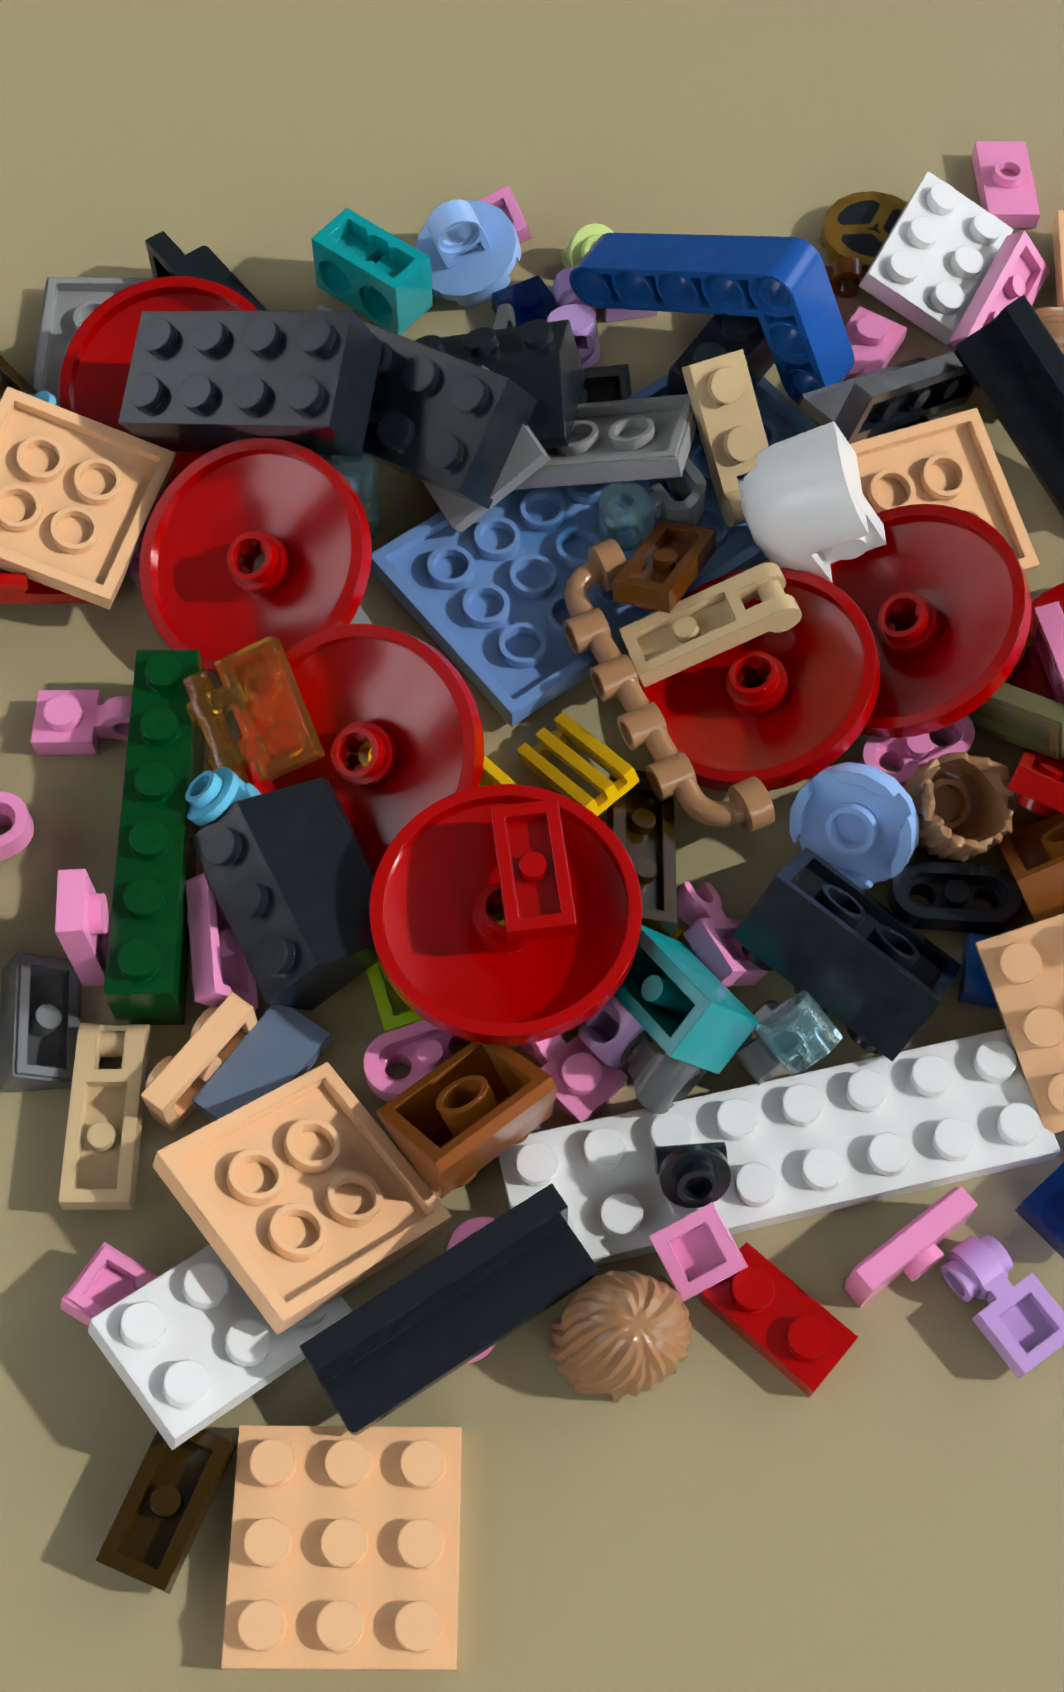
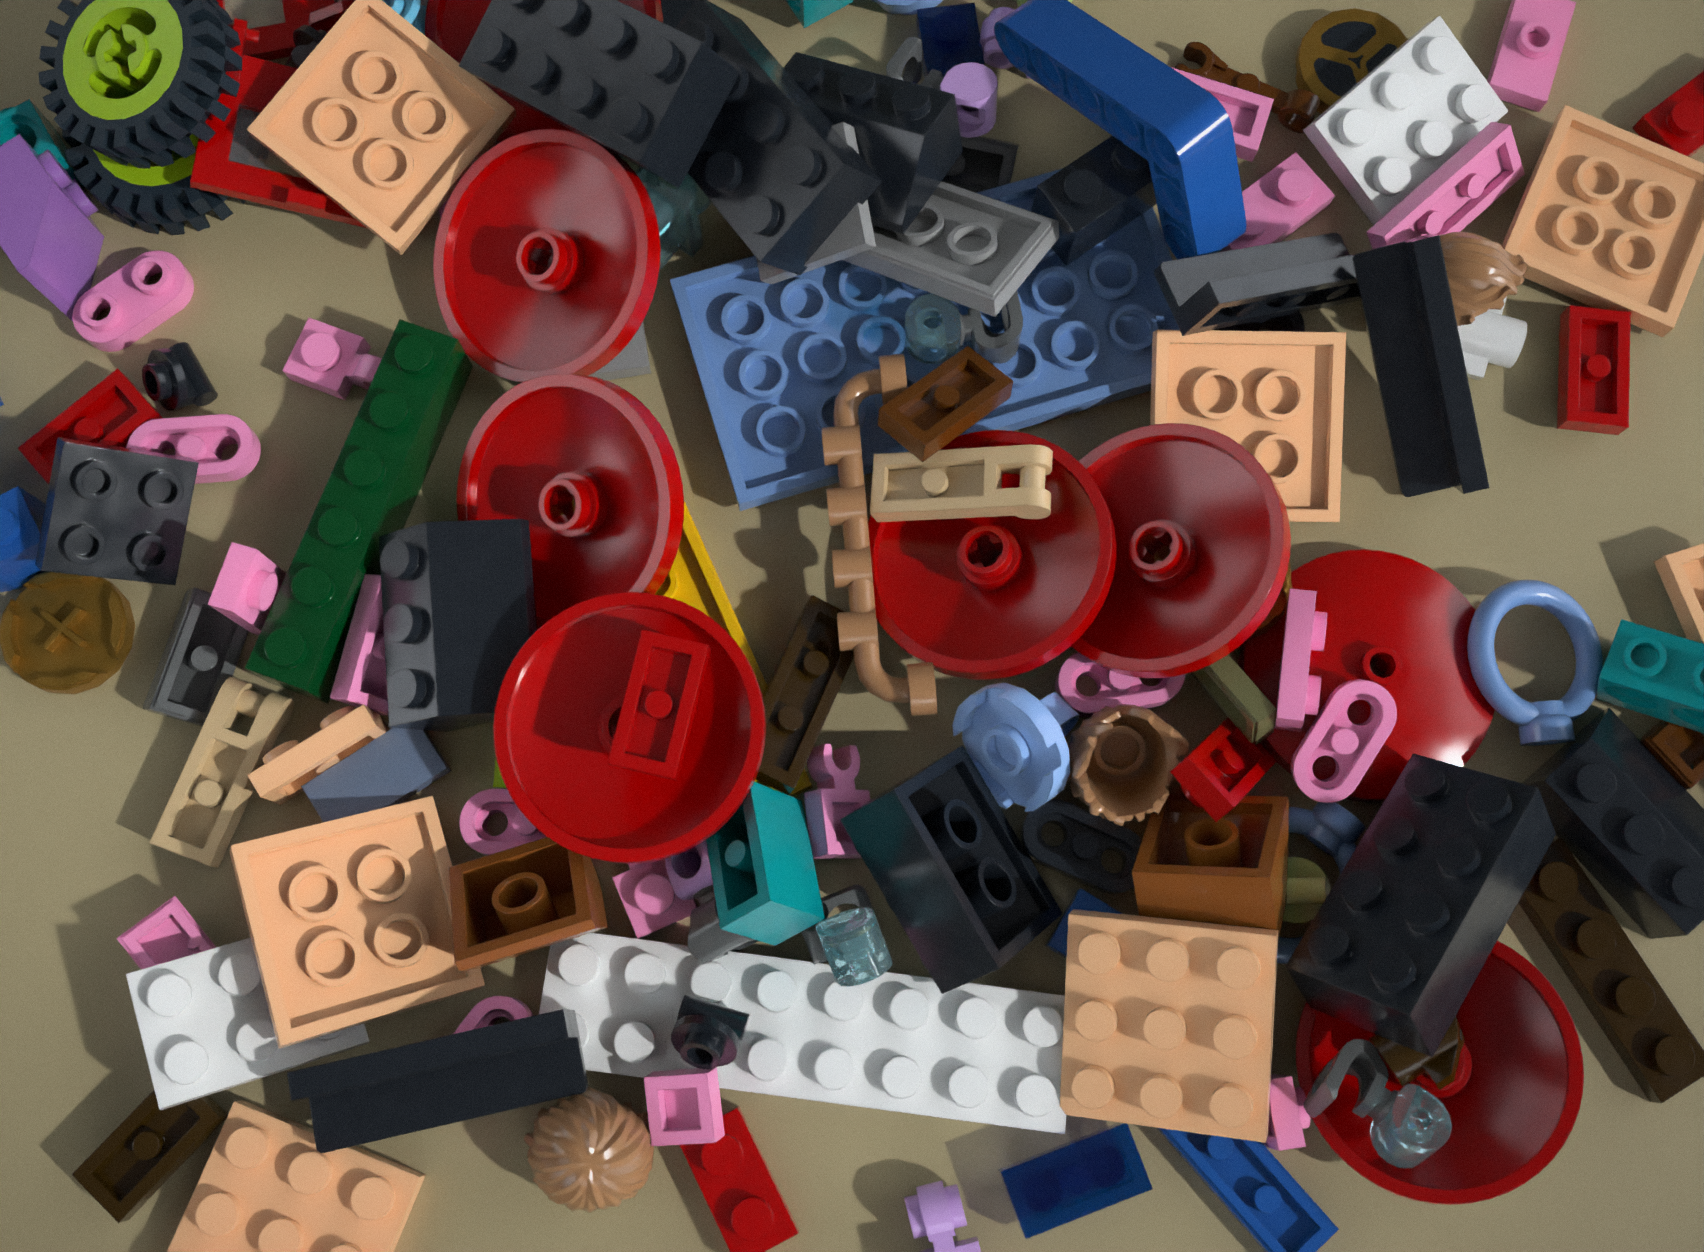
camera: 20 degrees right, 15 degrees up
clear orange plate [183,636,325,784] -> none
medium azure plate [185,767,261,829] -> none
yellow tile [516,712,640,816] -> none
tan plate [682,349,769,527] -> none
white brick [739,421,887,583] -> none
bright pink plate [843,1186,978,1308] -> none

